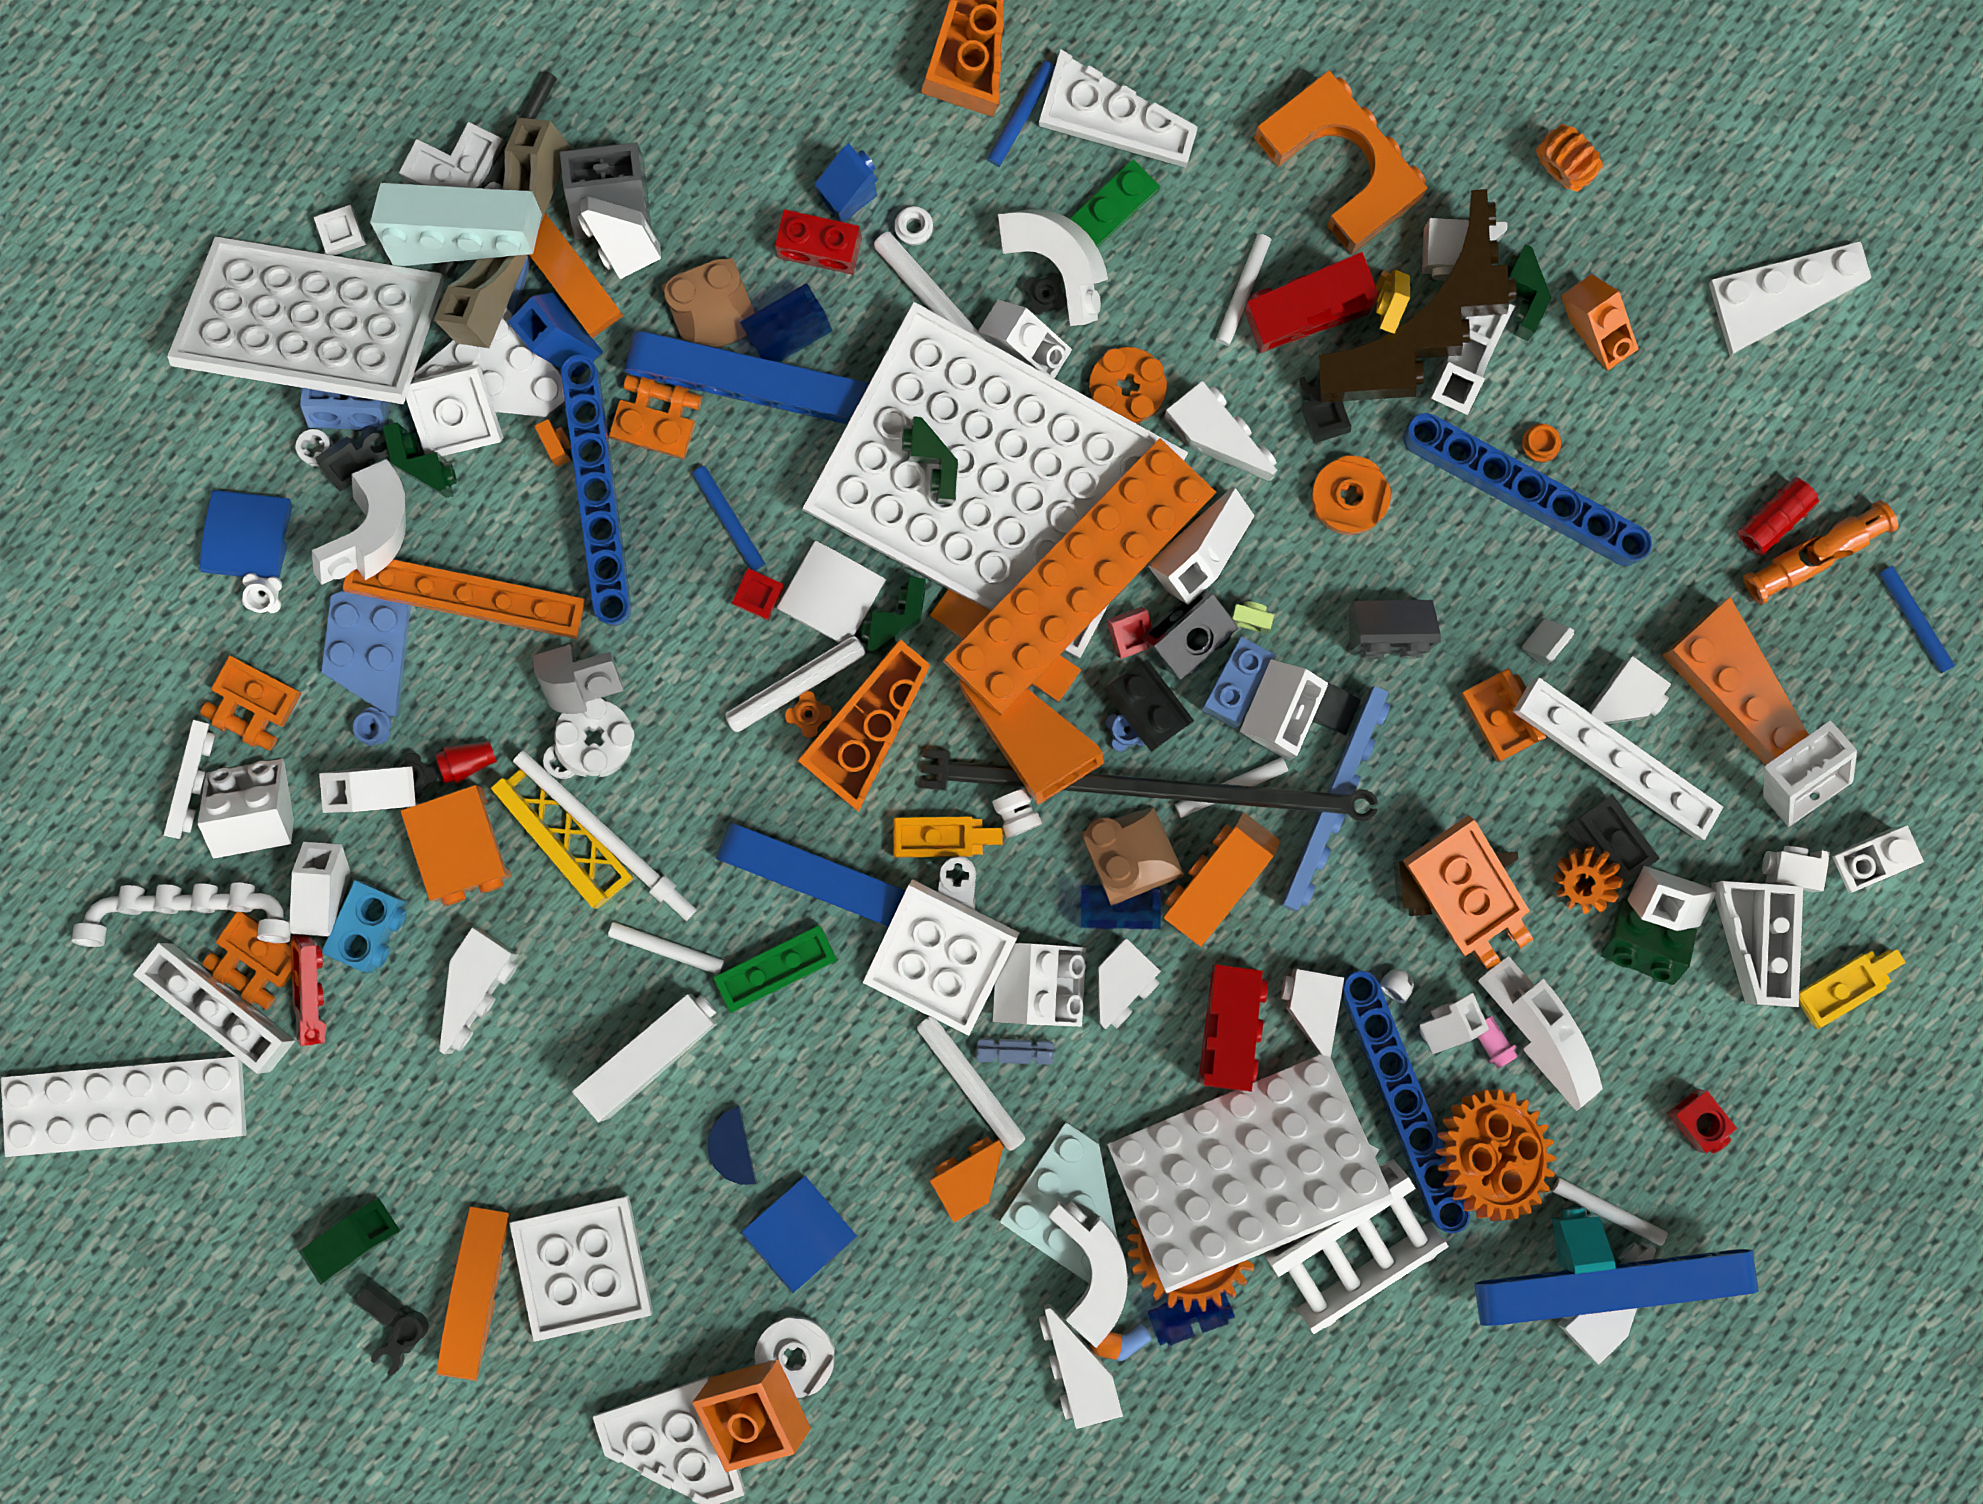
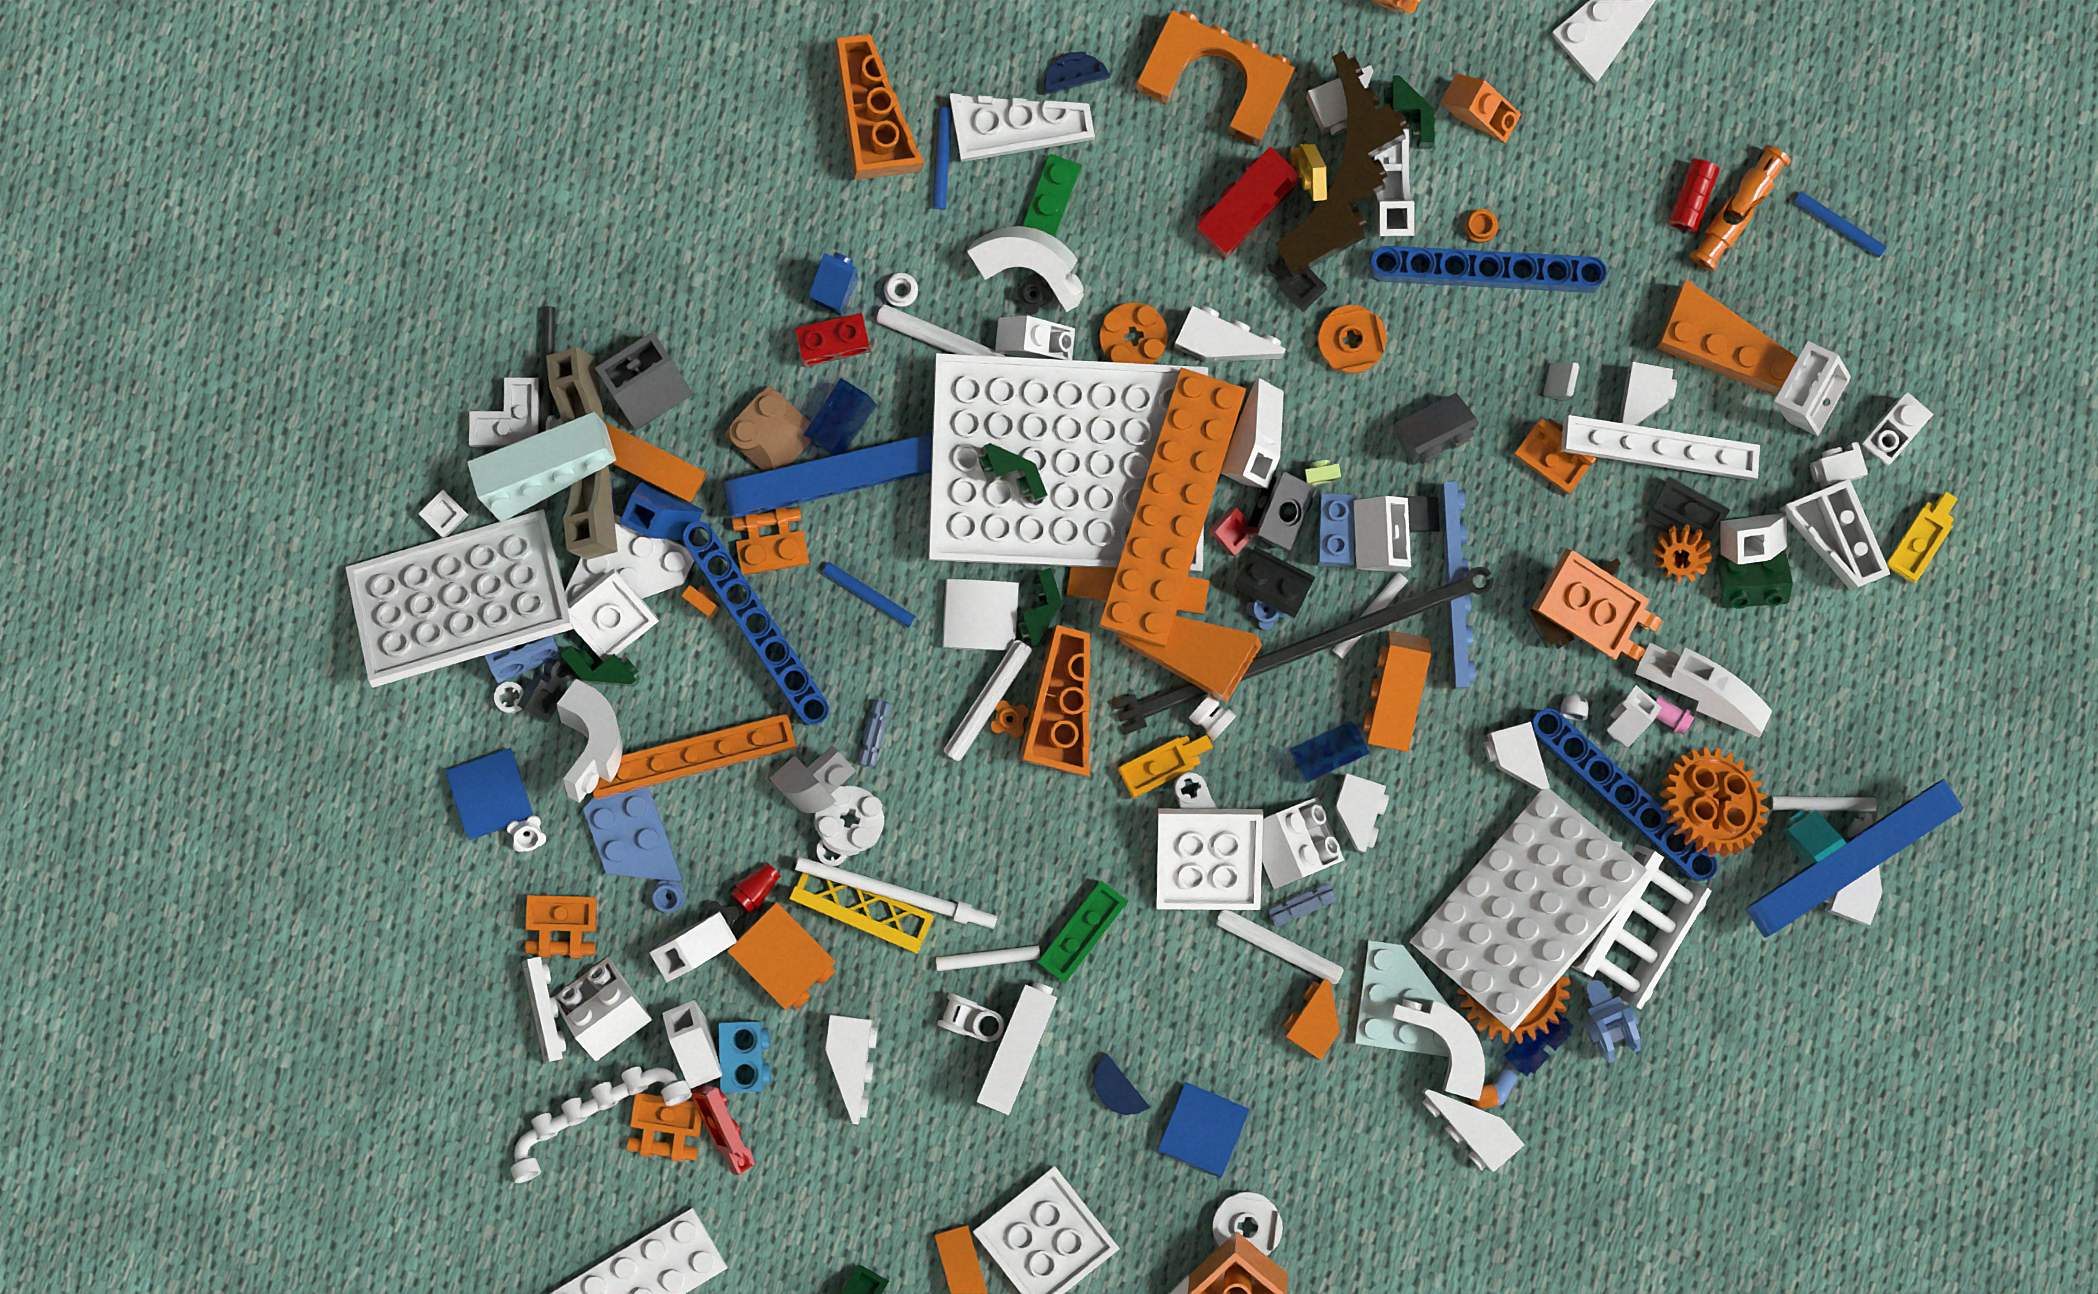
camera: 30 degrees left, 0 degrees up
white brick [133,943,295,1074] -> none
white slope [578,196,661,279] -> none
blue beam [715,822,906,927] -> none
red plate [732,568,784,621] -> none
medium nougat slope [1080,806,1184,906] -> none
red wedge [1198,964,1268,1092] -> none
white bar [1215,234,1271,346] -> none
red brick [1667,1089,1737,1154] -> none
none -> sand blue axle [858,699,891,767]
none -> white piece [937,993,1006,1042]
none -> dark blue tile [1044,51,1110,95]
none -> medium blue hinge [1584,979,1641,1063]

